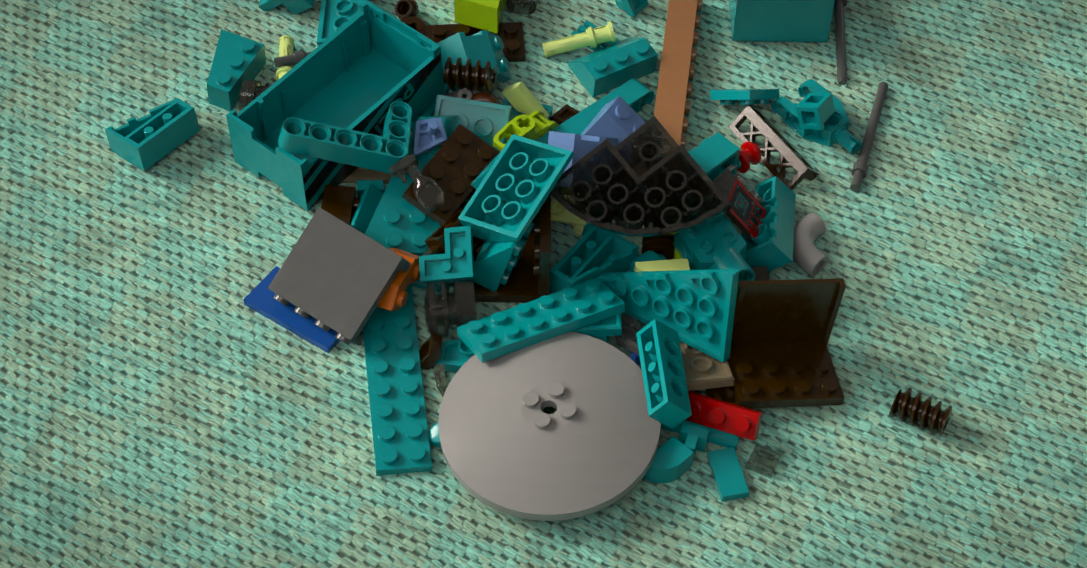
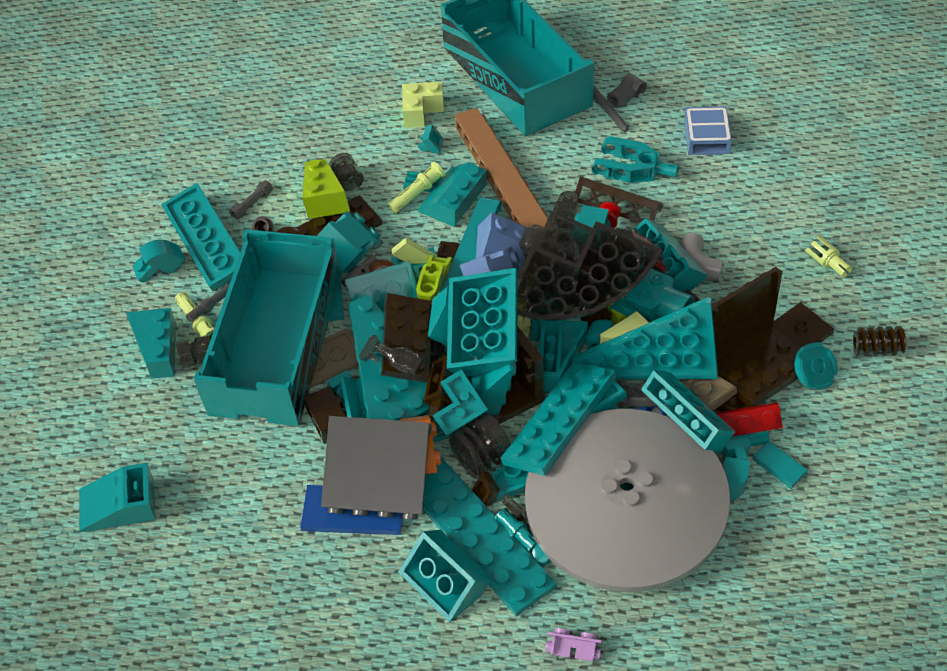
camera: 25 degrees left, 0 degrees up
teal wedge [105,98,200,171] -> none
teal beam [278,101,412,174] -> none
medium blue piece [413,117,447,157] -> none
dark brown piece [444,56,498,93] -> none
teal plate [710,89,779,105] -> none
clear smoke tile [745,444,782,479] -> none
teal brick [796,92,835,130] -> none
dark grey bar [850,82,888,191] -> none
none -> teal slope [79,463,155,532]
none -> teal slope [398,530,493,622]
none -> teal pin [495,508,537,553]
none -> lavender hinge [546,628,602,662]
none -> clear smoke leg [553,191,578,226]
none -> dark grey piece [607,73,647,108]
none -> medium blue brick [684,106,732,155]
none -> dark brown plate [773,302,834,347]
none -> teal tile [794,342,838,390]
none -> yellowish green arm [805,235,853,278]

